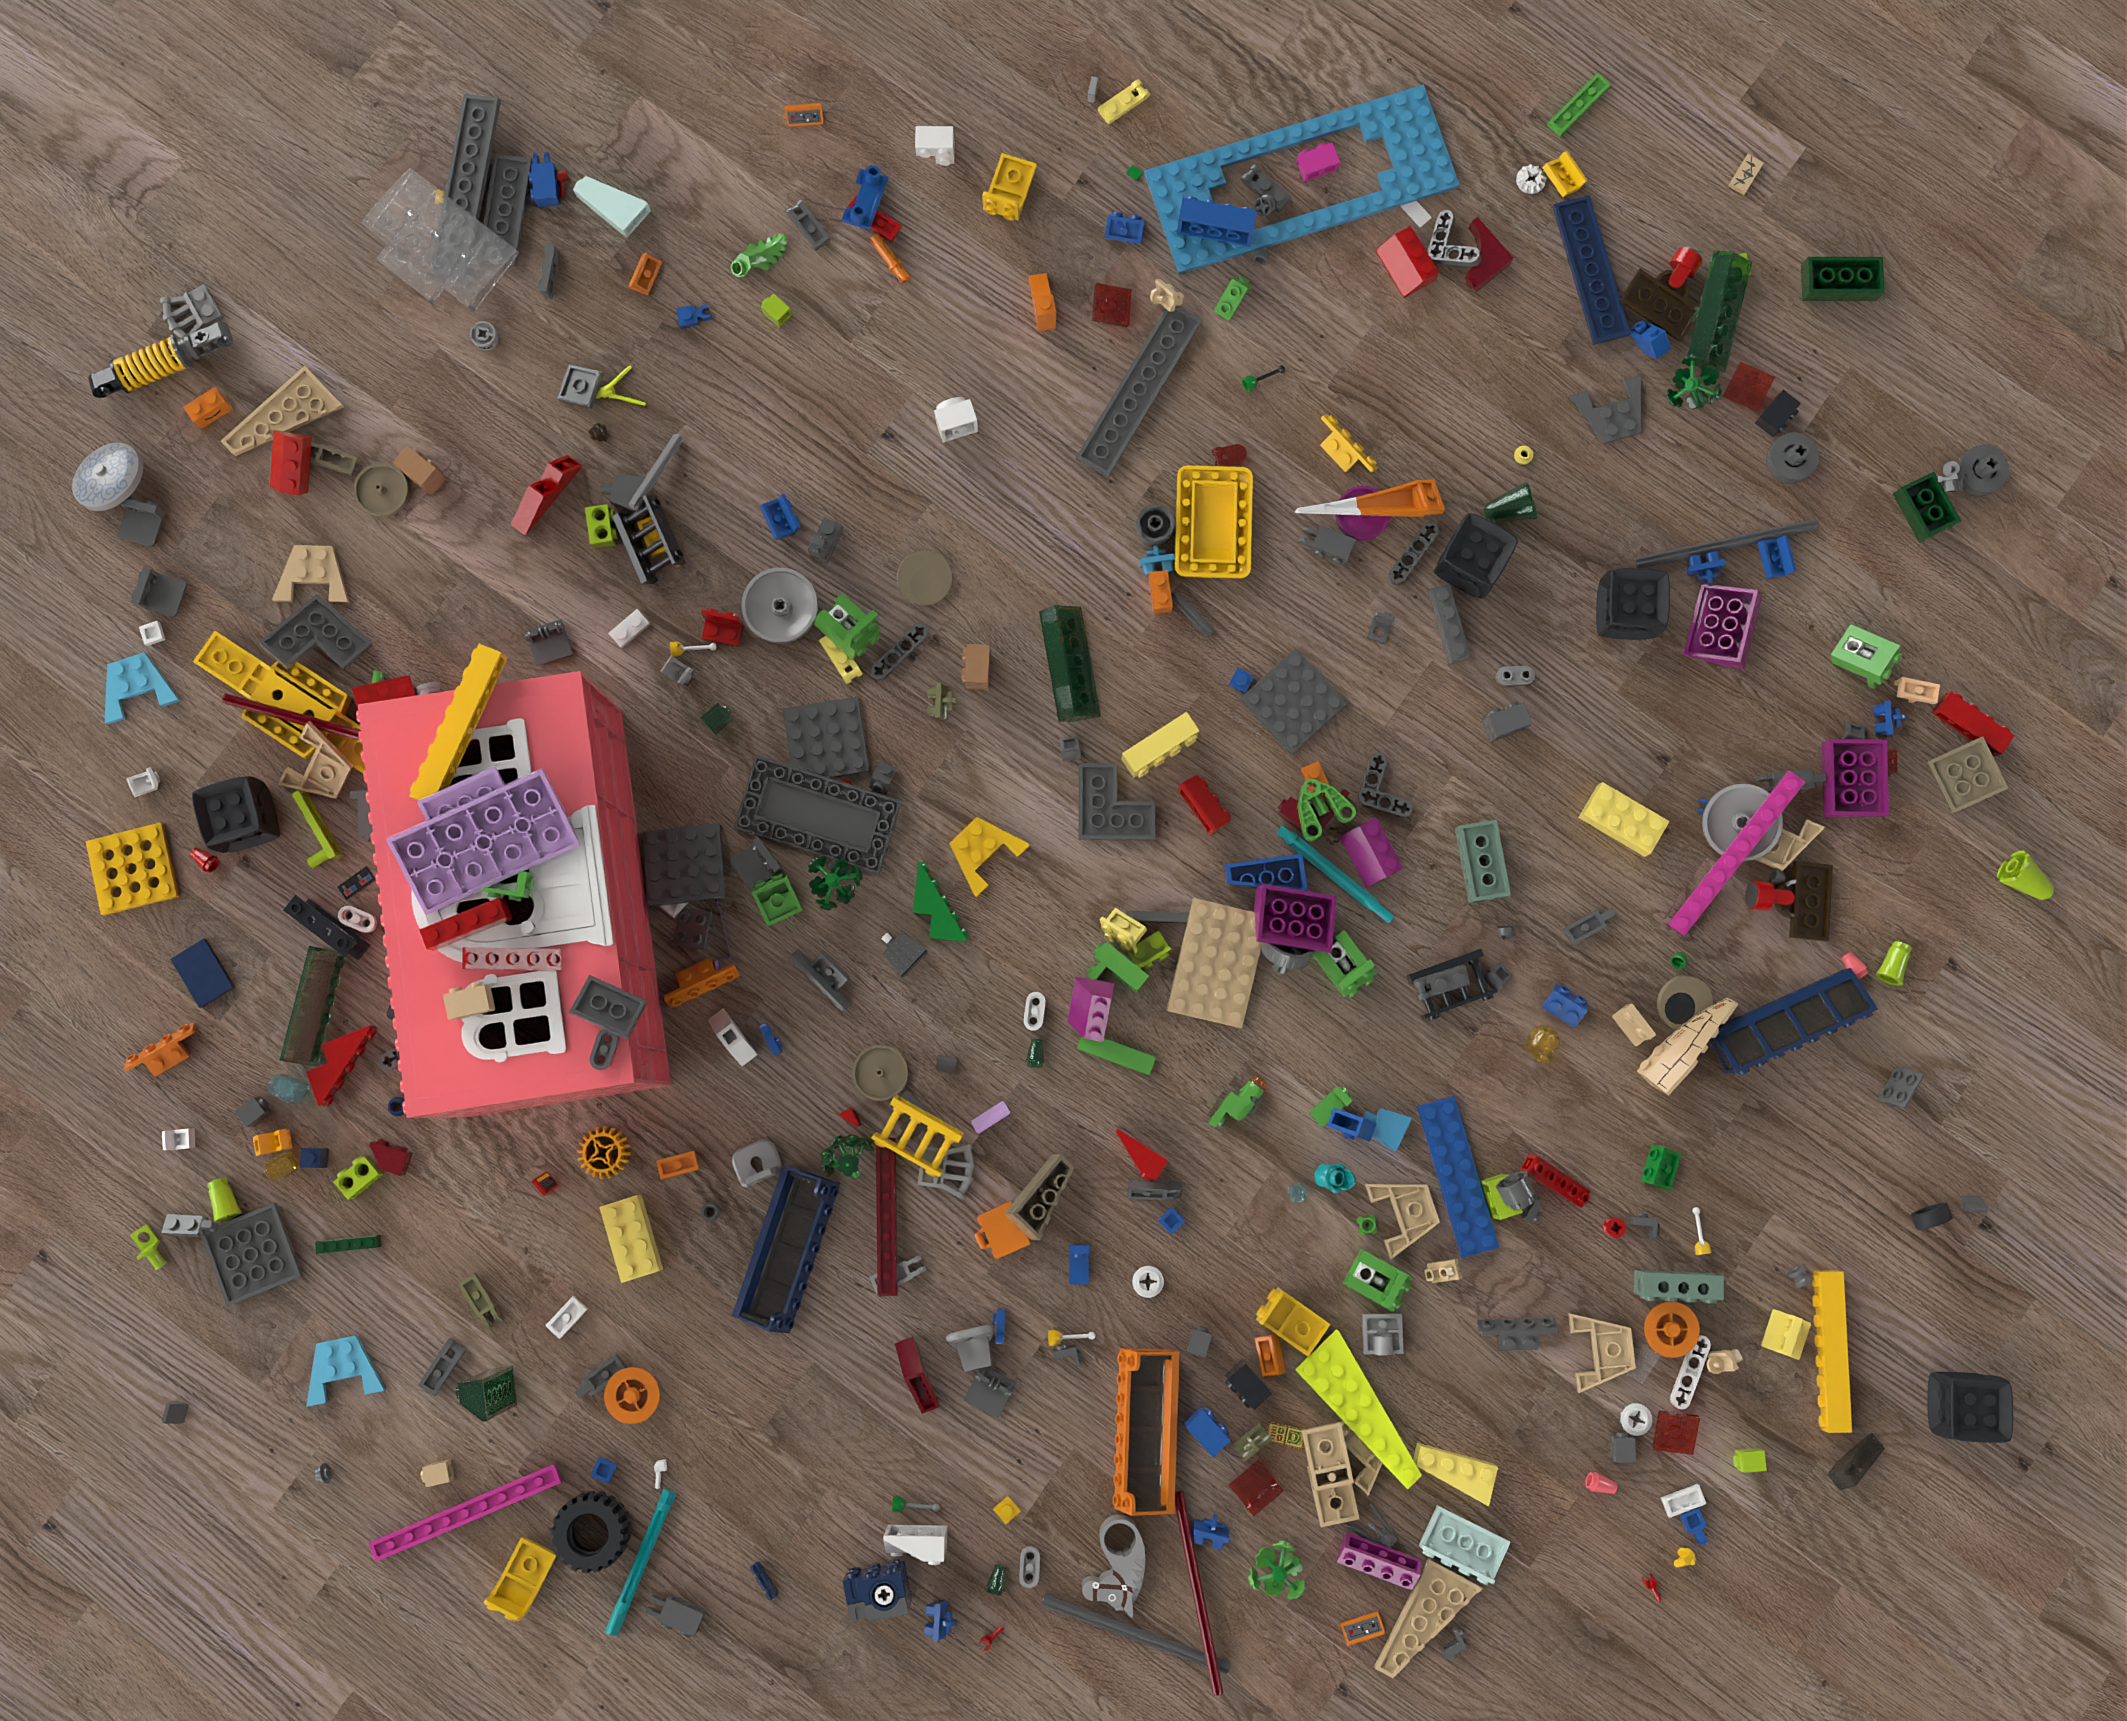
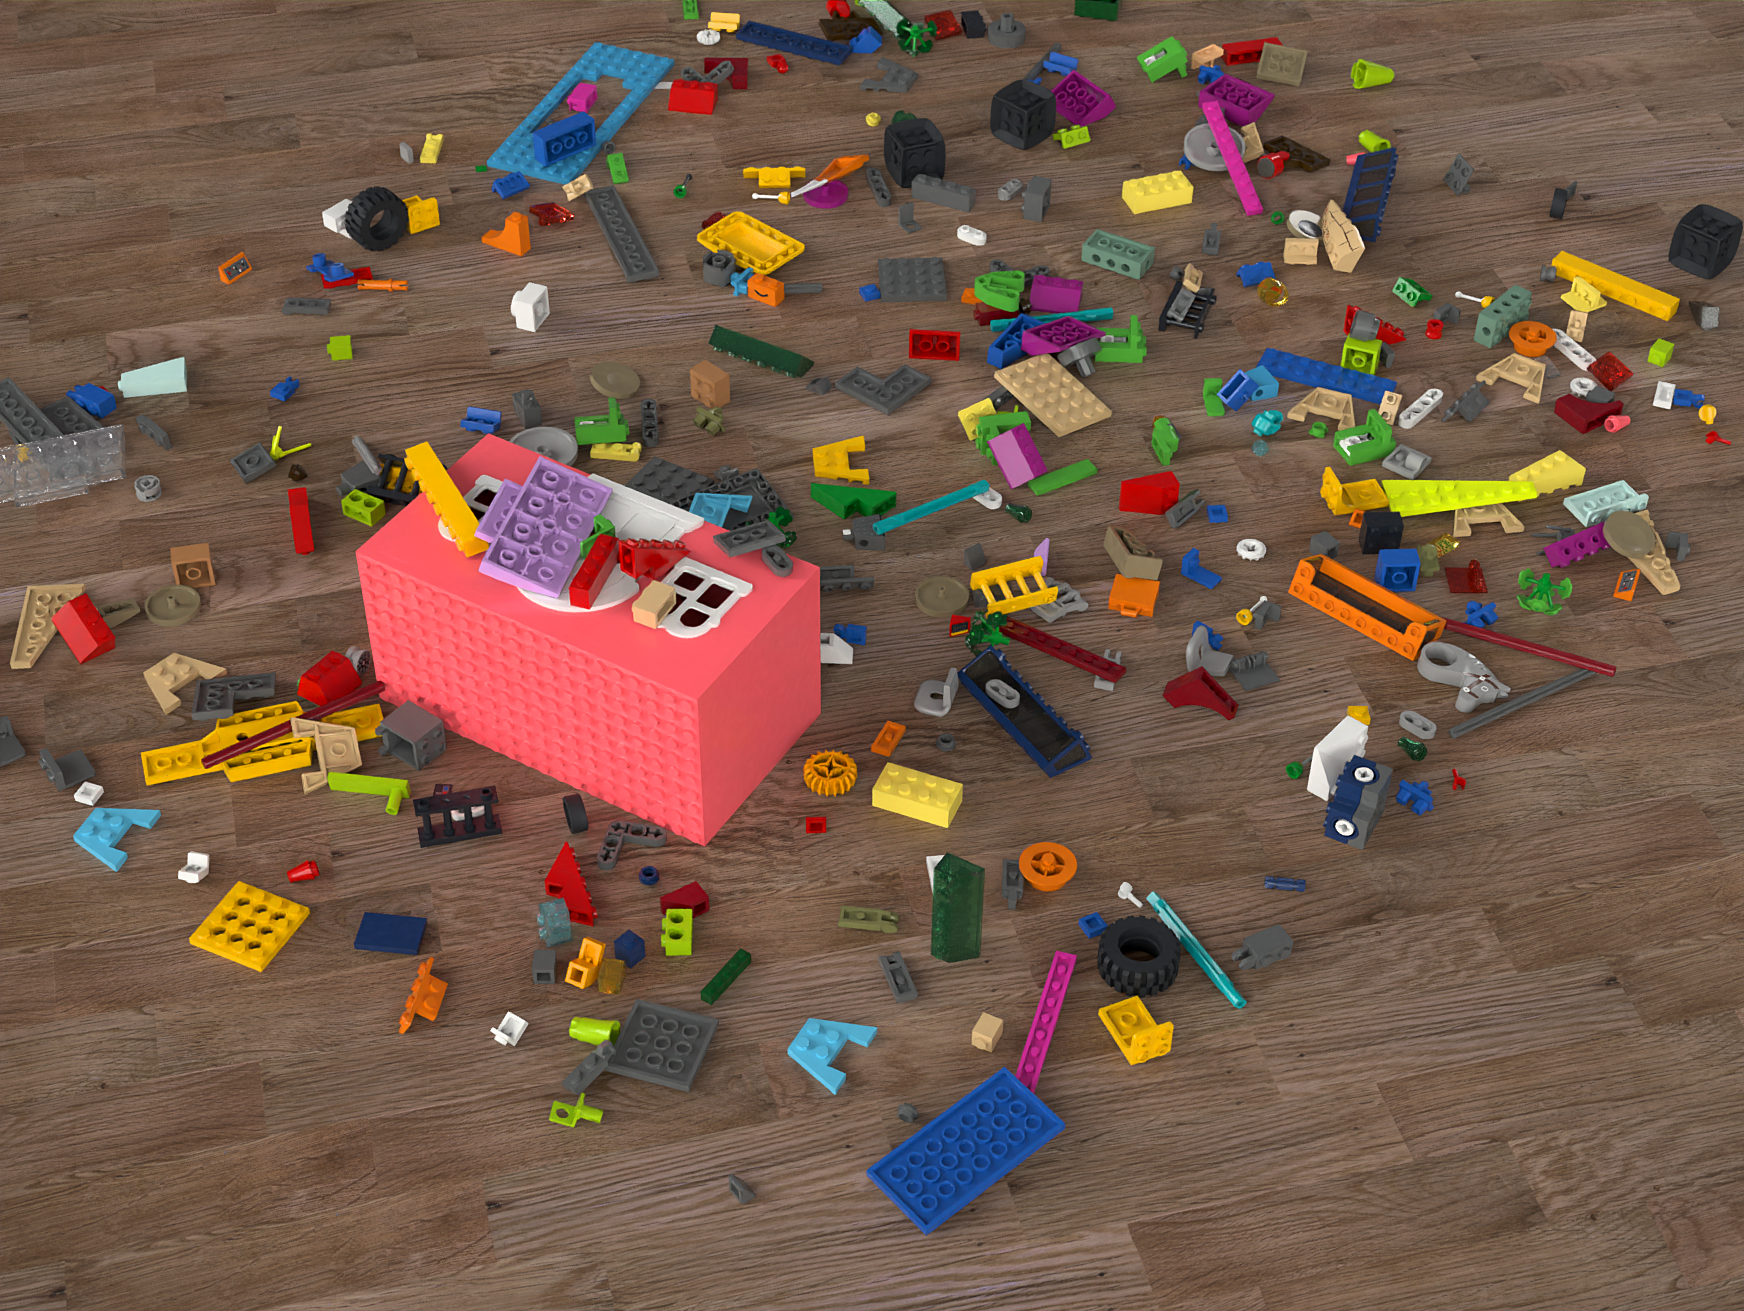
camera: 50 degrees left, 40 degrees down
black piece [192,776,280,853] -> none
slope [280,946,345,1066] -> none
orange slope [628,253,662,295] -> none
bright green plant [731,233,787,277] -> none
light yellow brick [1121,712,1199,778] -> none
dark grey hinge [1298,525,1356,565] -> none
tan bracket [1301,1422,1359,1527] -> none
none -> black tyre [345,186,409,251]
none -> medium azure wing [689,493,753,531]
none -> hinge [752,191,790,204]
none -> red plate [767,54,788,74]
none -> blue plate [866,1067,1065,1236]
none -> teal piece [873,479,990,535]
none -> white plate [957,225,987,246]
none -> light grey plate [986,679,1020,708]
none -> lime bracket [1053,124,1090,149]
none -> tan plate [1183,263,1203,293]
none -> white beam [1398,388,1443,429]
none -> dark red arch [1554,393,1624,434]
none -> dark tan piece [1603,511,1655,558]

